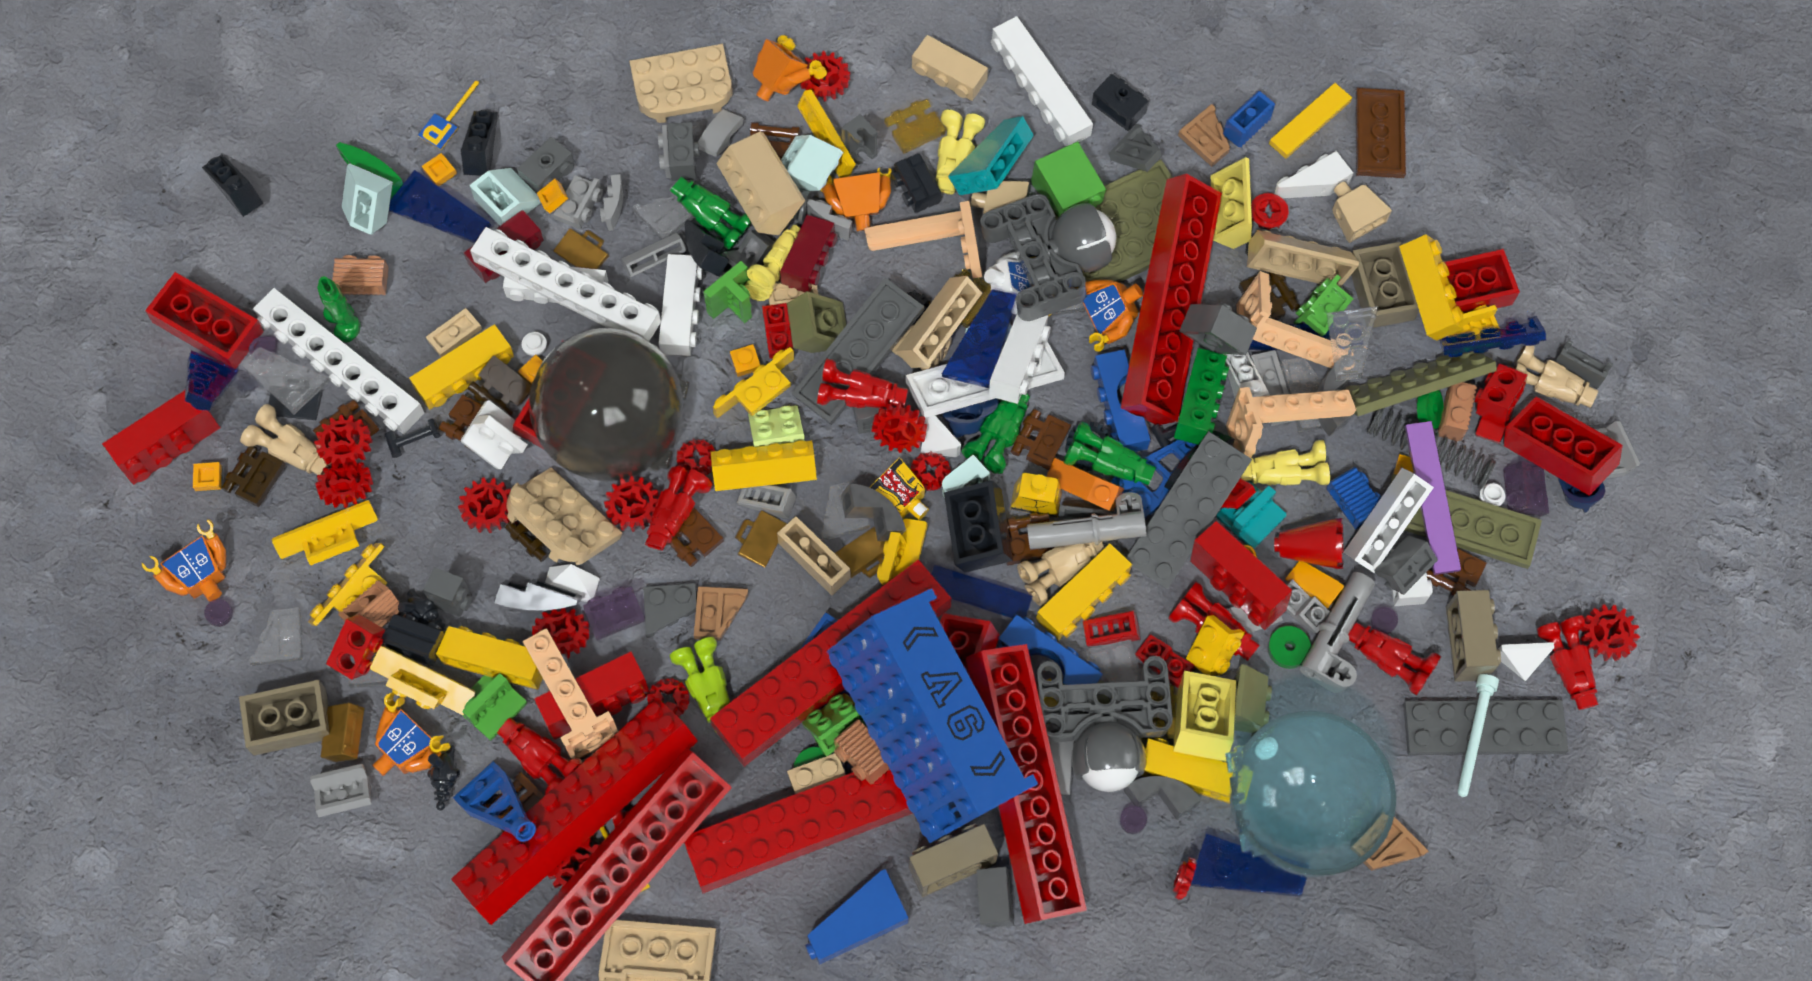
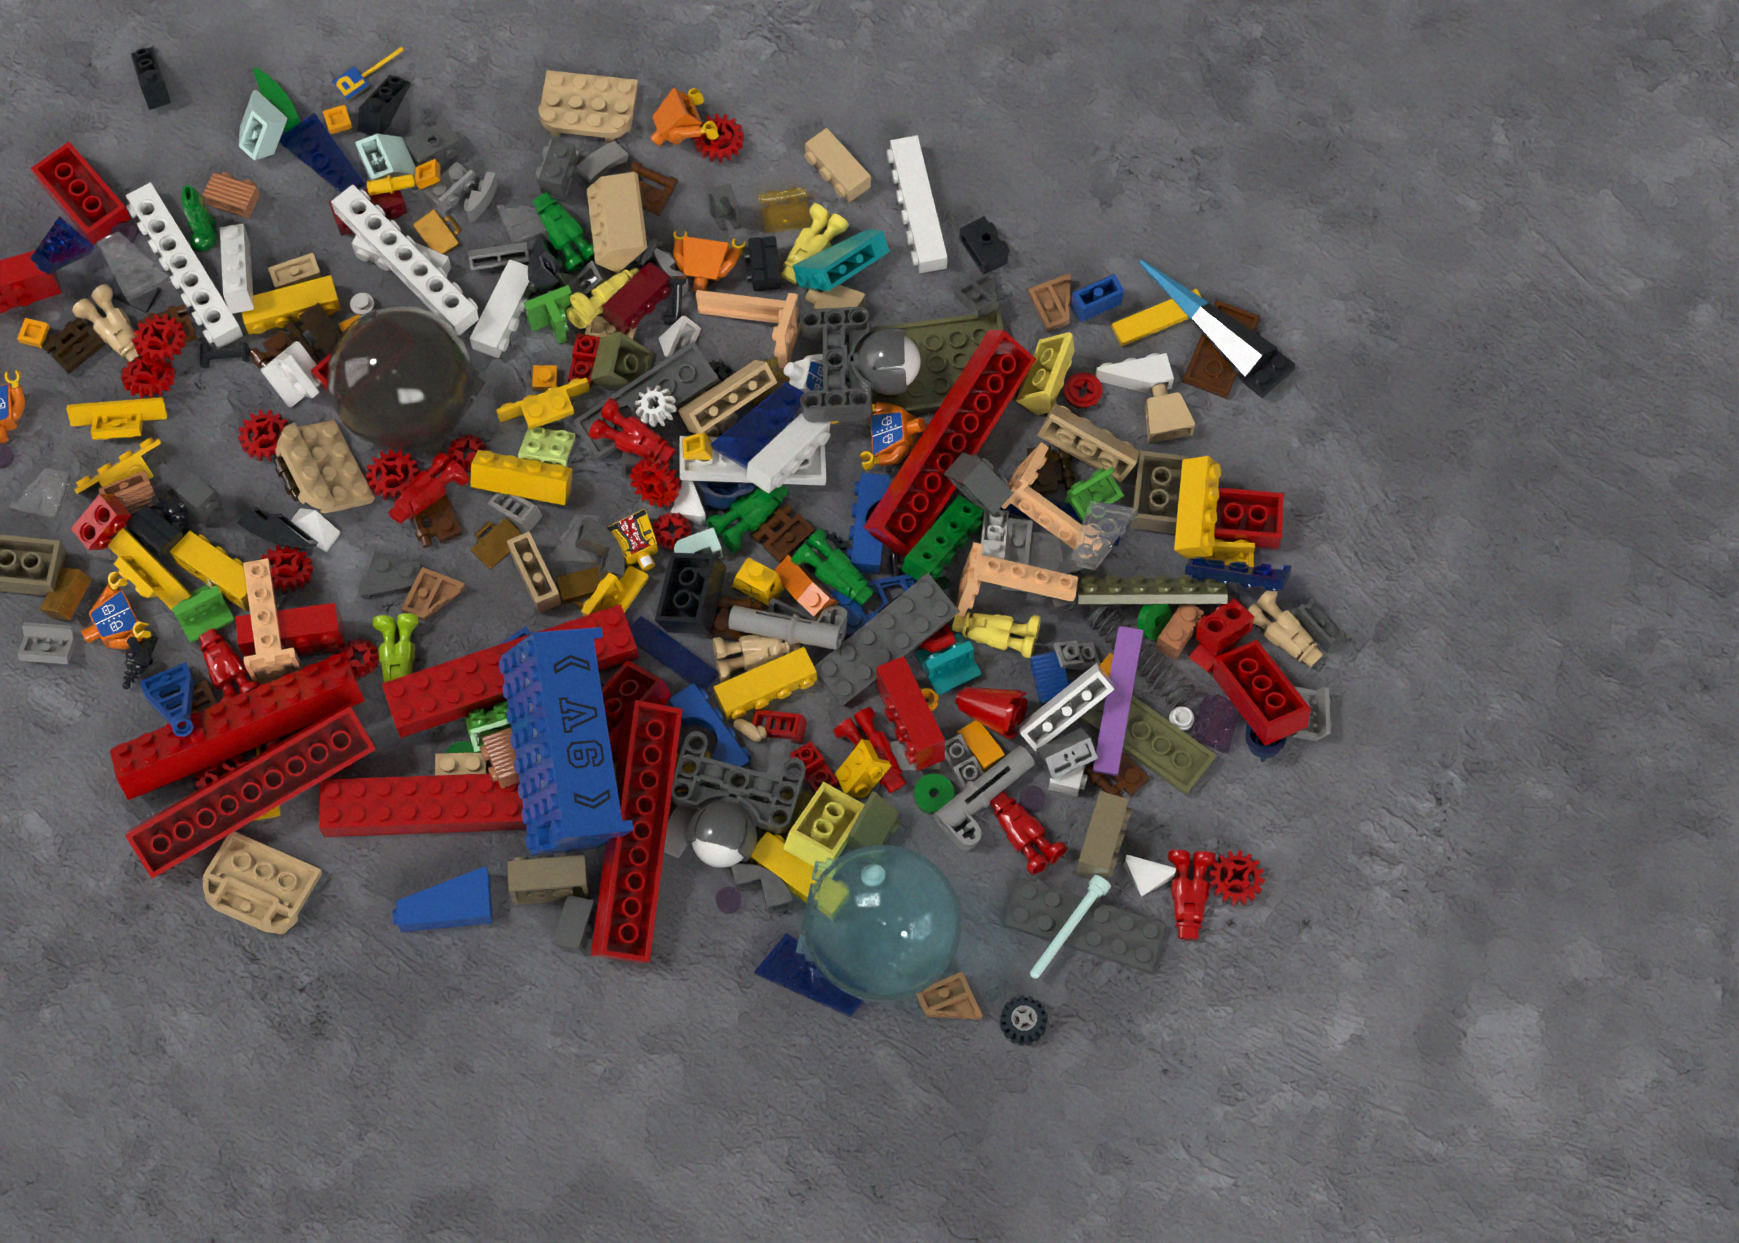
camera: 20 degrees right, 0 degrees up
clear purple bracket [583,586,645,640] -> none
light aqua slope [781,135,843,192] -> none
yellow tile [797,89,856,178] -> none
bright green slope [1031,141,1106,217] -> none
red gear [1172,857,1196,900] -> none
none -> white brick [220,223,254,314]
none -> yellow axle [367,174,415,196]
none -> white gear [635,385,677,428]
none -> white slope [659,316,701,358]
none -> black piece [664,276,688,325]
none -> yellow slope [682,432,713,460]
none -> tan arm [734,718,767,742]
none -> black wheel [1000,995,1048,1046]
none -> light grey slope [1053,640,1100,670]
none -> black plate [1140,259,1295,398]

